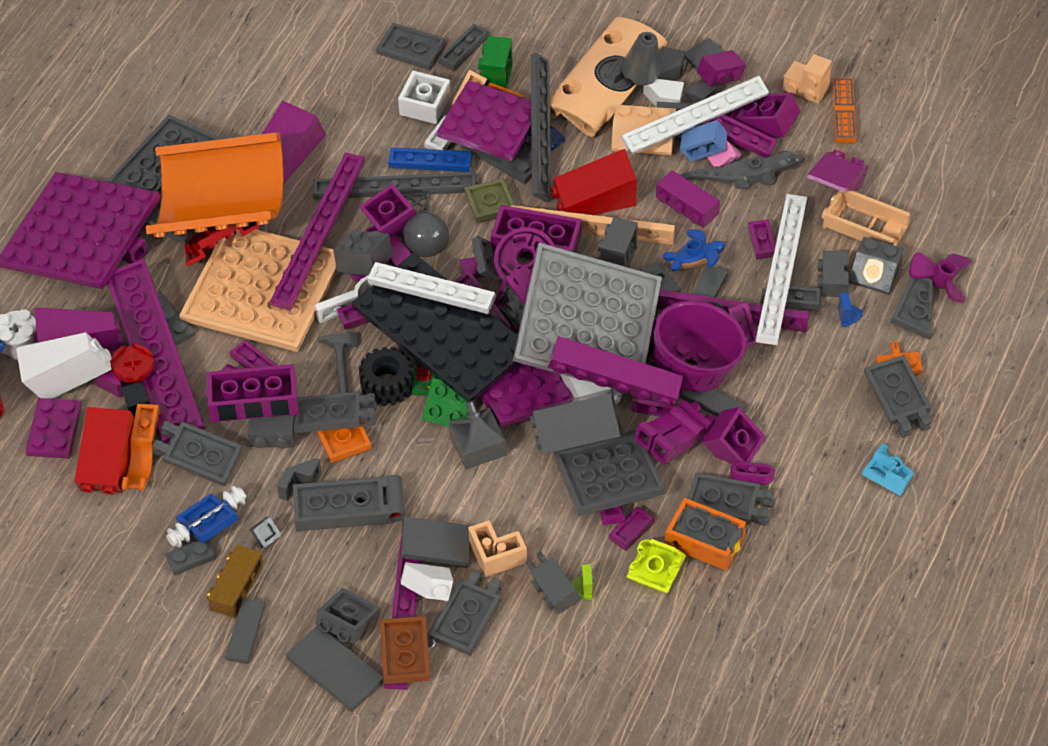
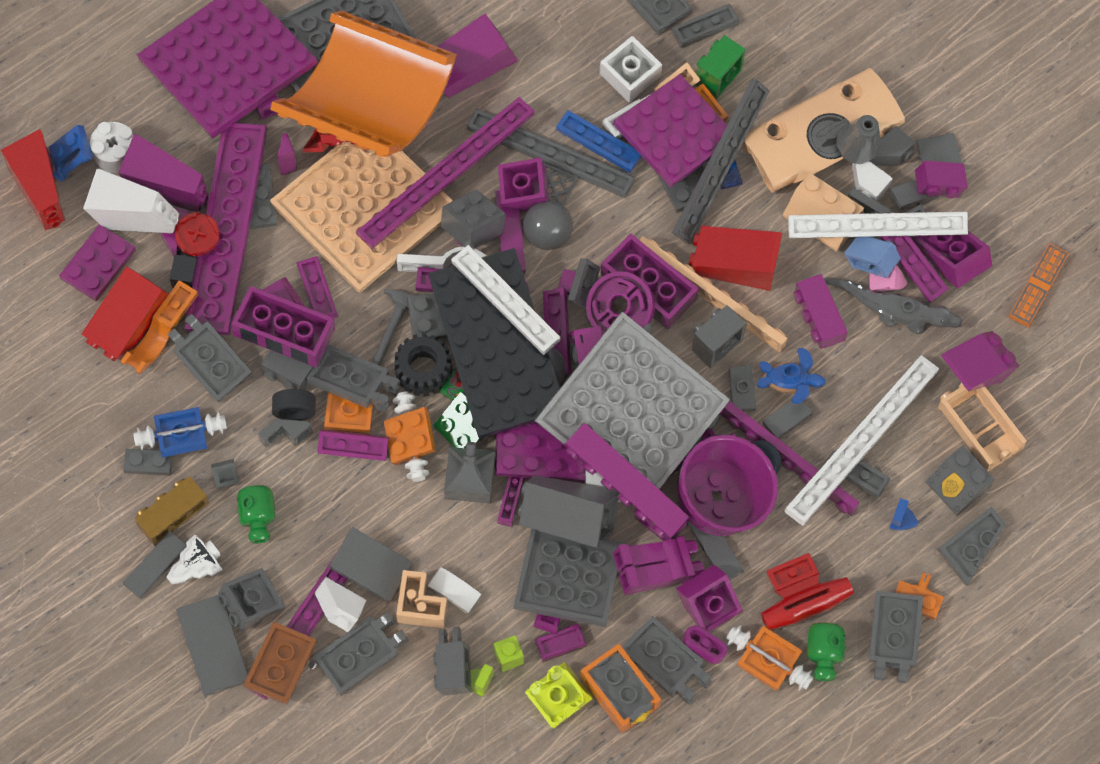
camera: 25 degrees right, 15 degrees up
dark grey hinge [293,475,405,531] -> none
olive plate [464,178,515,223] -> none
magenta plate [725,302,759,347] -> none
magenta plate [748,219,776,259] -> none
light nougat brick [783,54,832,104] -> none
dark grey brick [818,250,848,297] -> none
medium azure slope [862,443,914,496] -> none
magenta piece [909,252,971,303] -> none
none -> white rock [167,535,223,584]
none -> green piece [236,485,276,544]
none -> black tyre [272,389,316,421]
none -> magenta slope [278,133,297,176]
none -> magenta plate [317,429,389,461]
none -> orange plate [384,392,436,482]
none -> dark grey plate [407,294,447,339]
none -> white slope [427,567,481,613]
none -> lime brick [493,635,524,672]
none -> magenta piece [497,477,524,527]
none -> orange plate [727,625,814,691]
none -> red plate [760,553,854,630]
none -> green piece [807,622,846,682]

